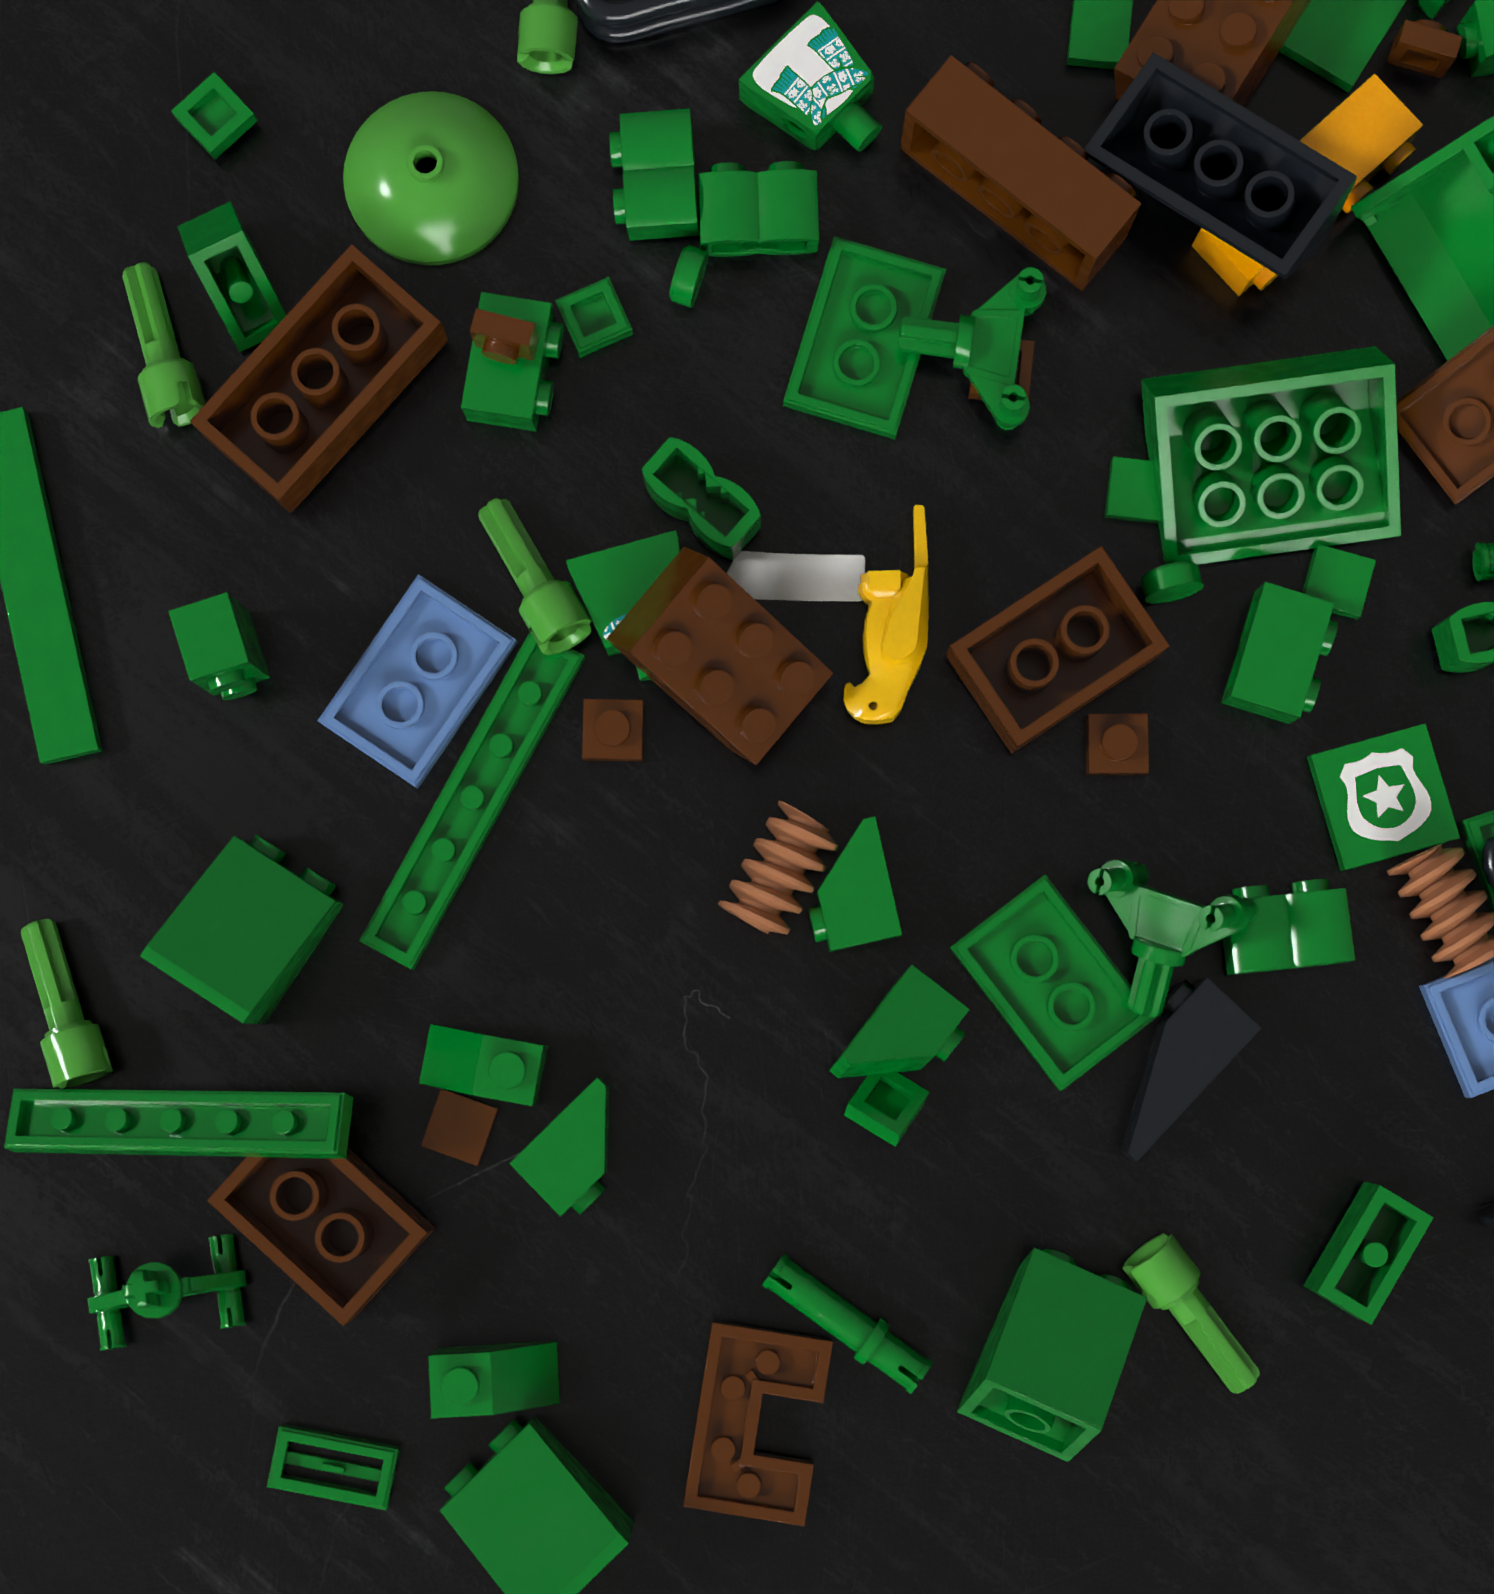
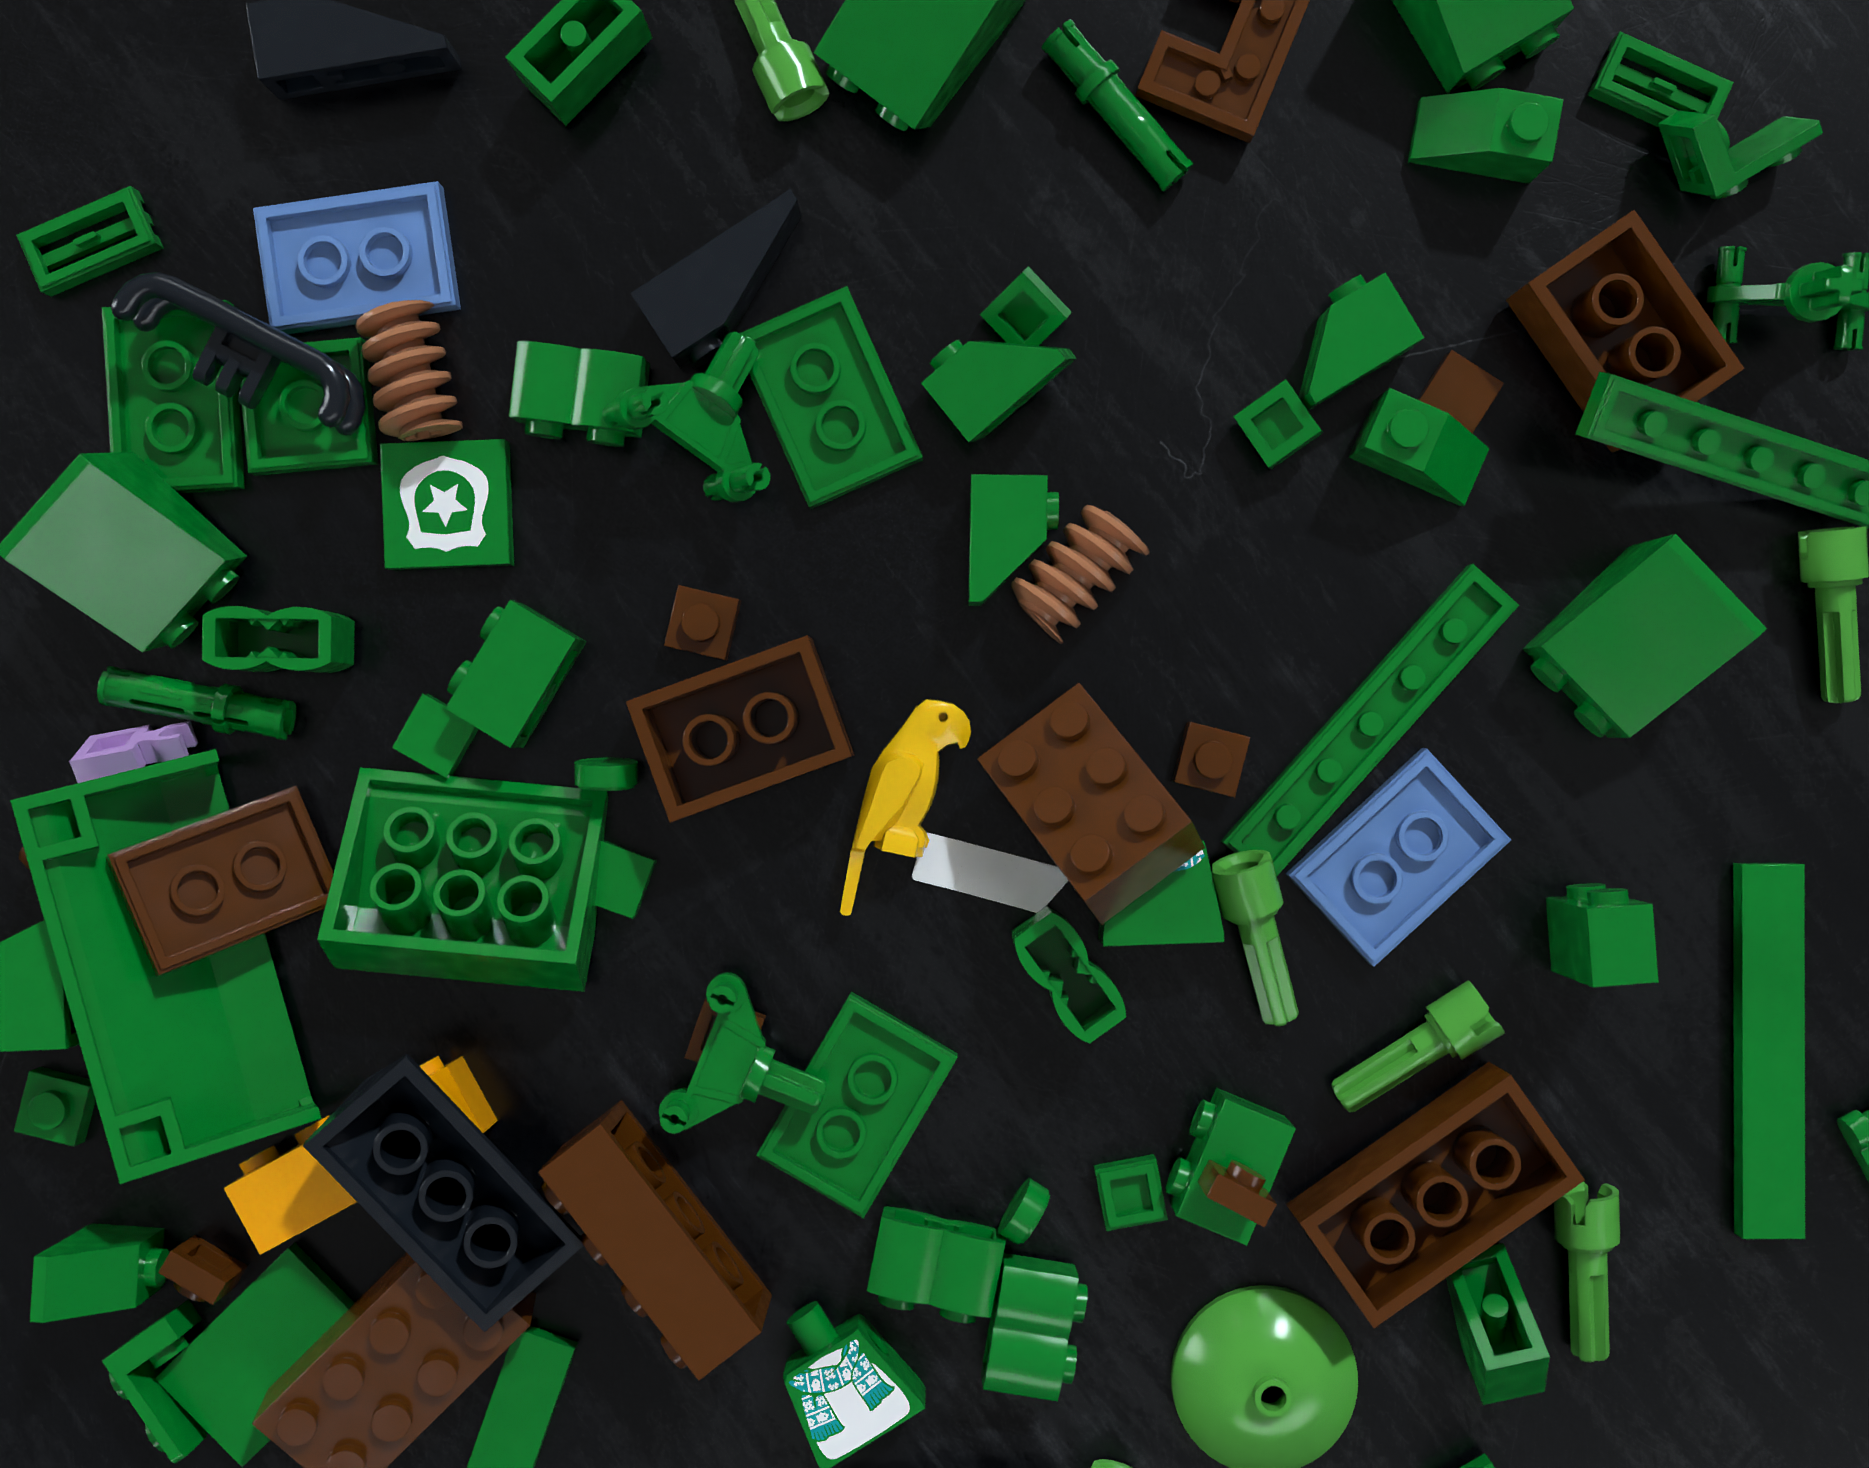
camera: 175 degrees left, 5 degrees up
none -> green plate [1233,379,1323,469]
none -> bright green piece [1331,980,1505,1112]
none -> green bracket [1658,111,1823,199]

